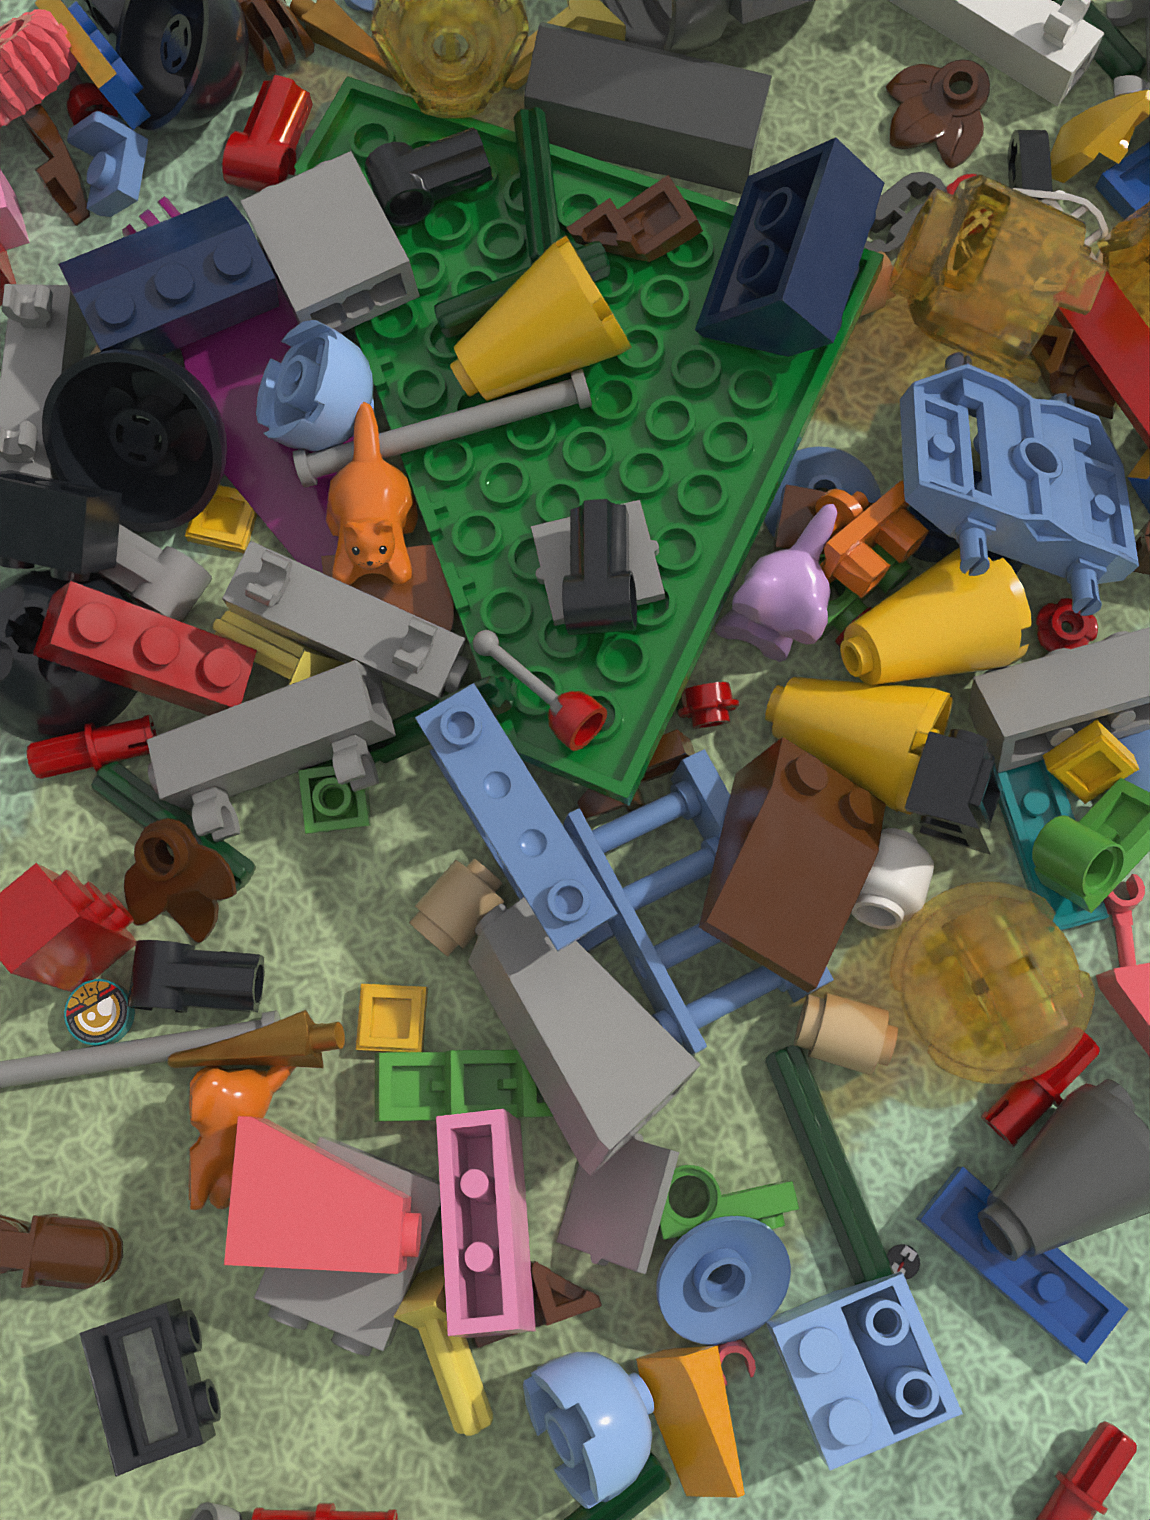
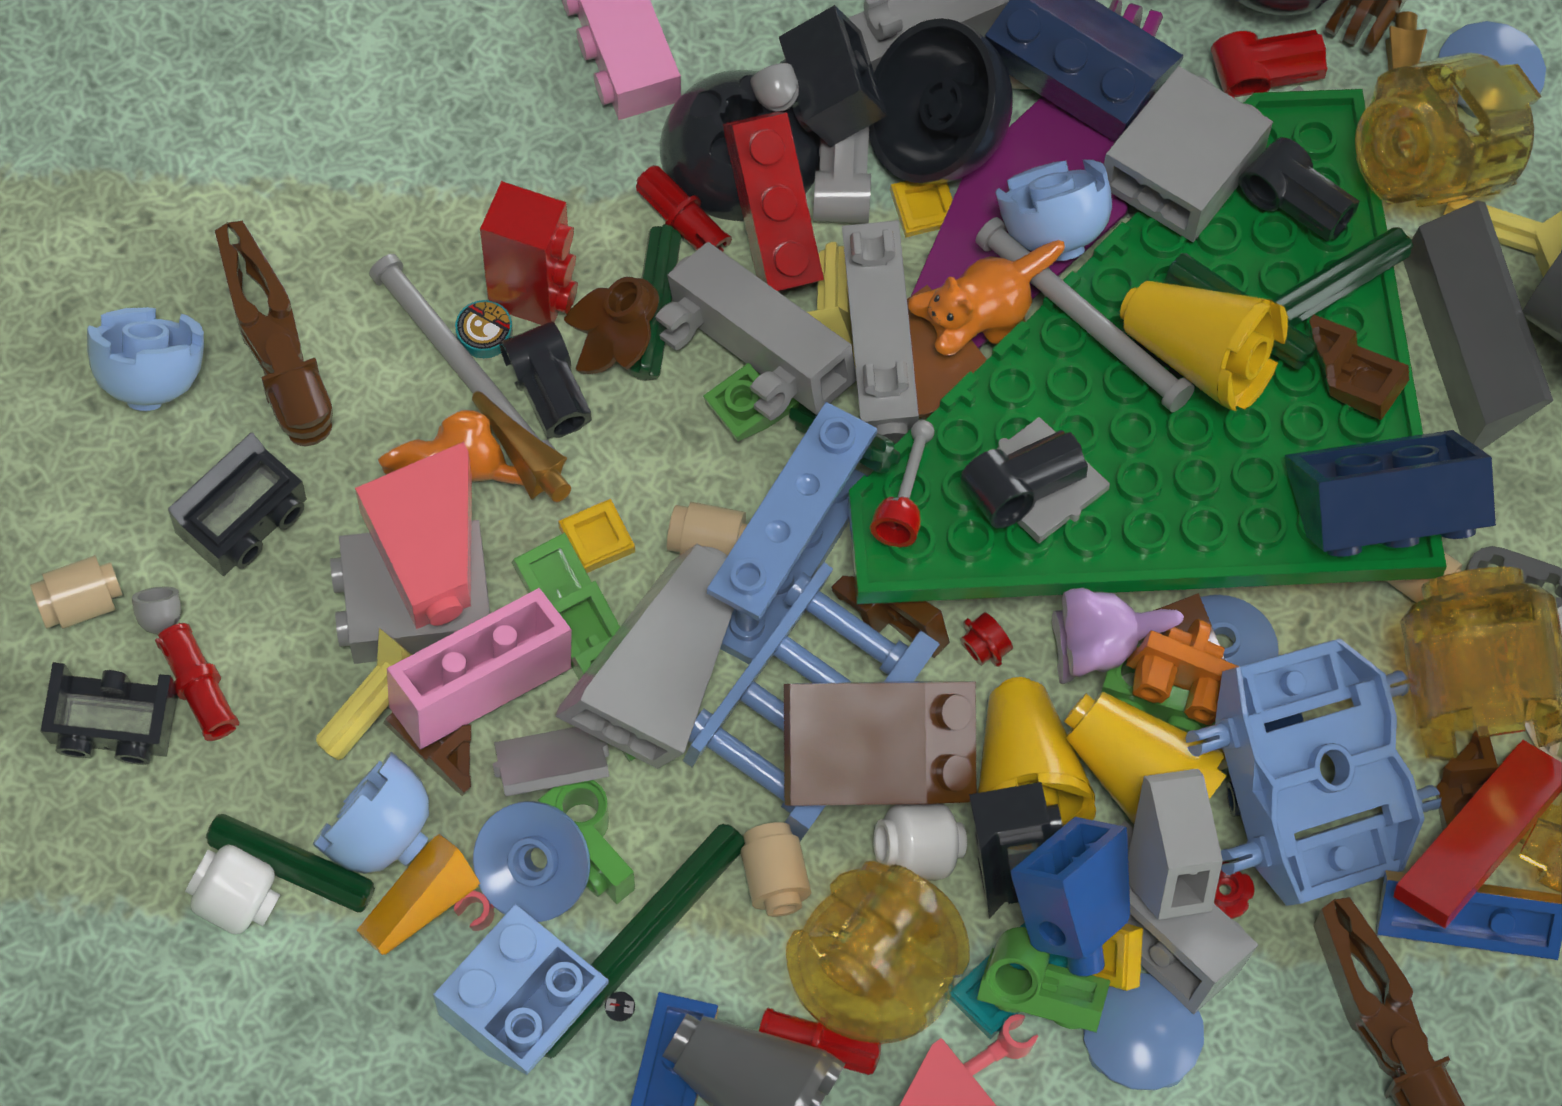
camera: 55 degrees right, 10 degrees down
none -> light grey hinge [750,63,799,112]
none -> blue torso [1011,817,1130,976]
none -> light grey slope [1128,769,1223,920]

